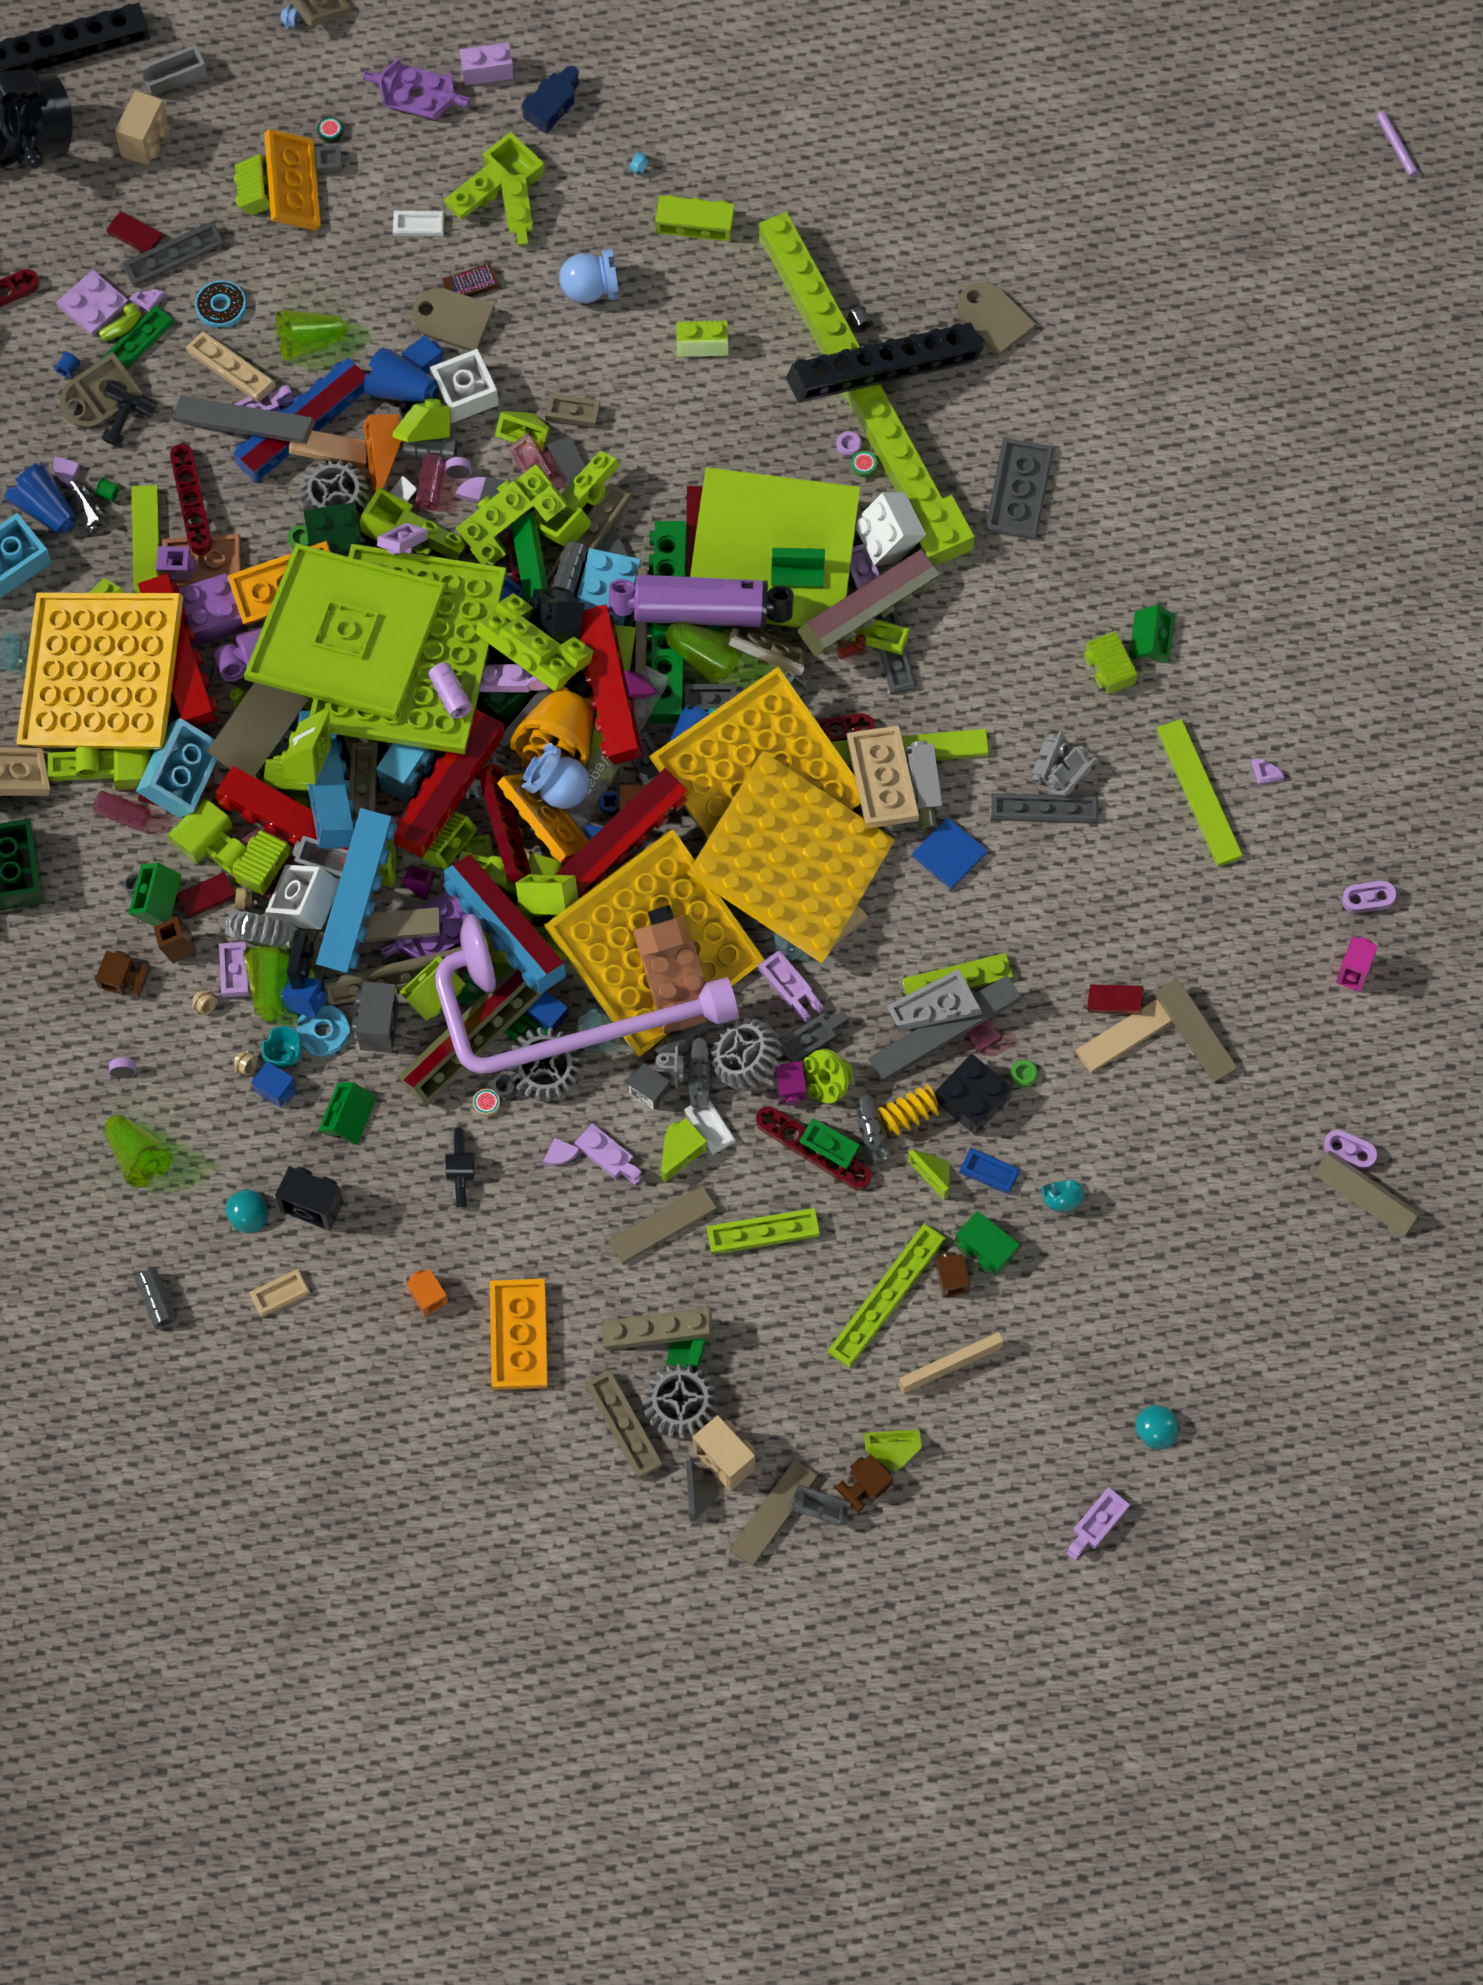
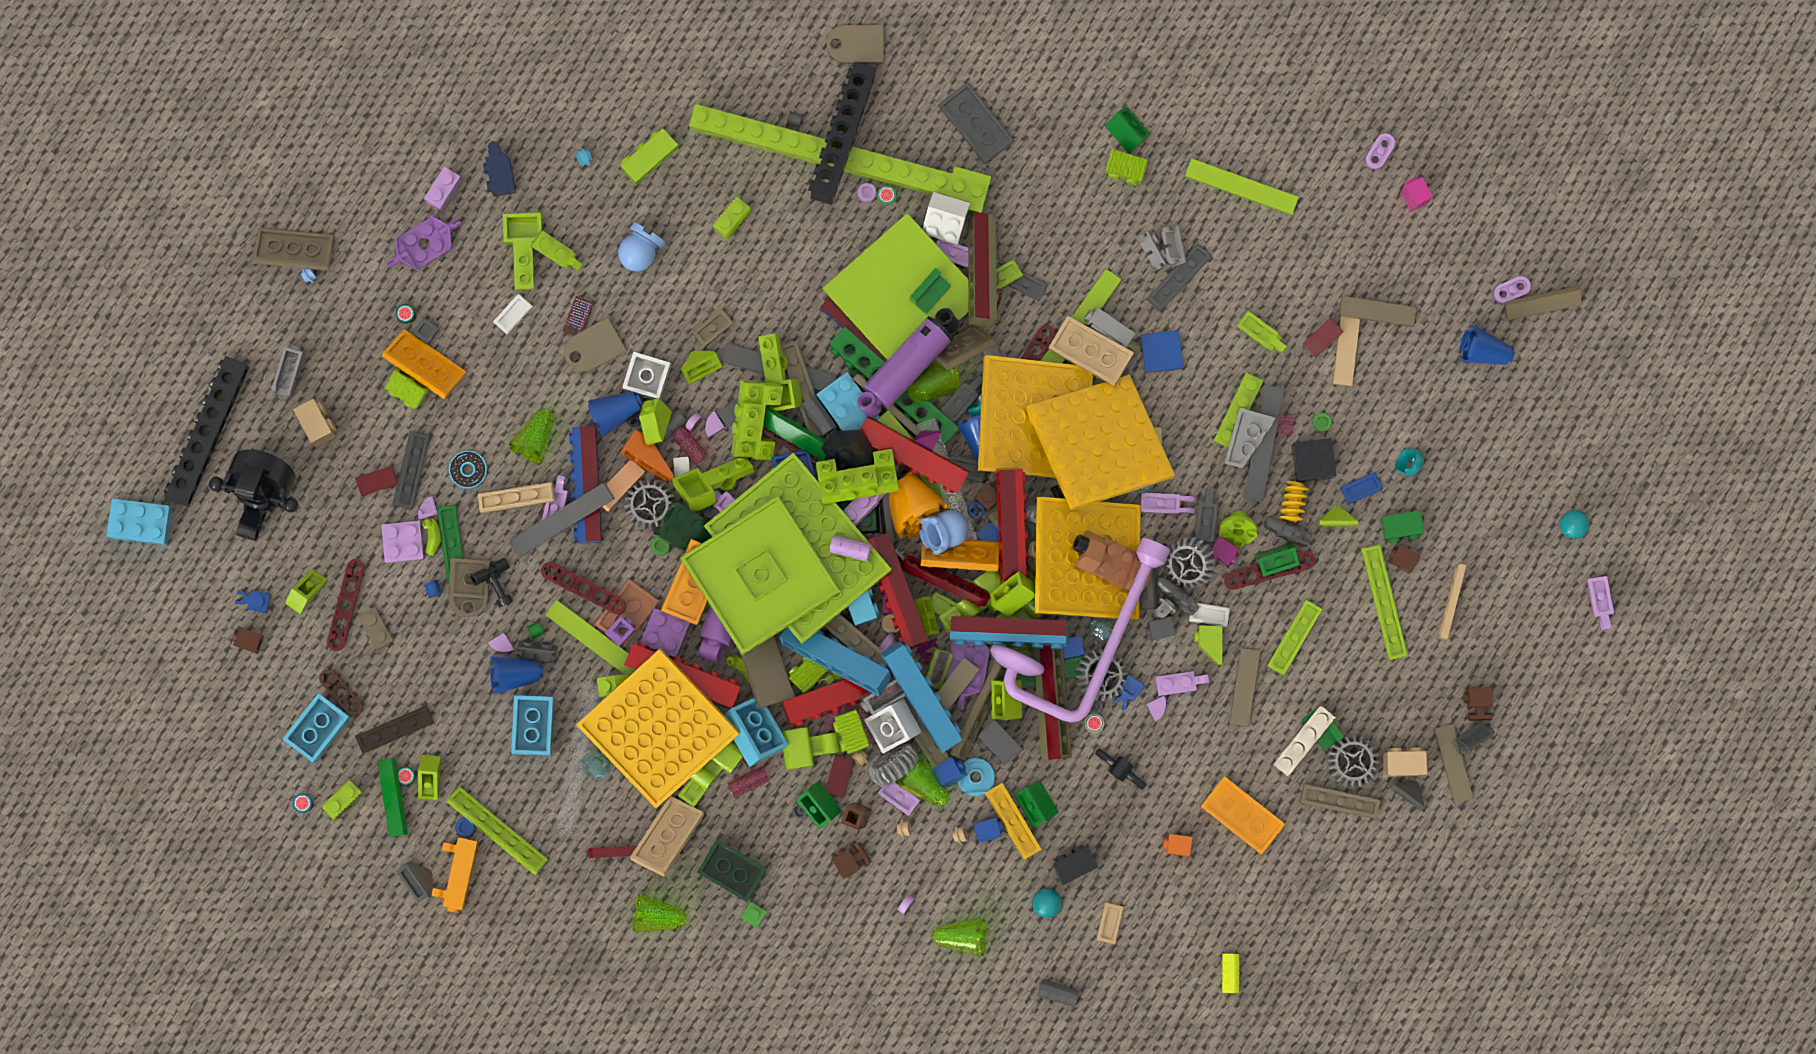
camera: 55 degrees left, 15 degrees up
teal hair [262,1026,302,1070] -> none
lime slope [280,709,332,785] -> none
black plate [286,930,314,989] -> none
lavender plate [377,523,428,554] -> none
blue brick [401,335,443,374] -> none
clear pink plate [508,433,556,480] -> none
lime slope [864,1429,922,1471] -> none
lavender tile [1251,759,1284,786] -> none
none -> tile [924,648,954,689]
none -> yellow plate [985,783,1042,860]
none -> blue plate [1113,674,1145,710]
none -> neon yellow axle [1222,954,1240,993]
none -> lime hinge [1236,311,1287,354]
none -> blue cone [1459,325,1514,365]

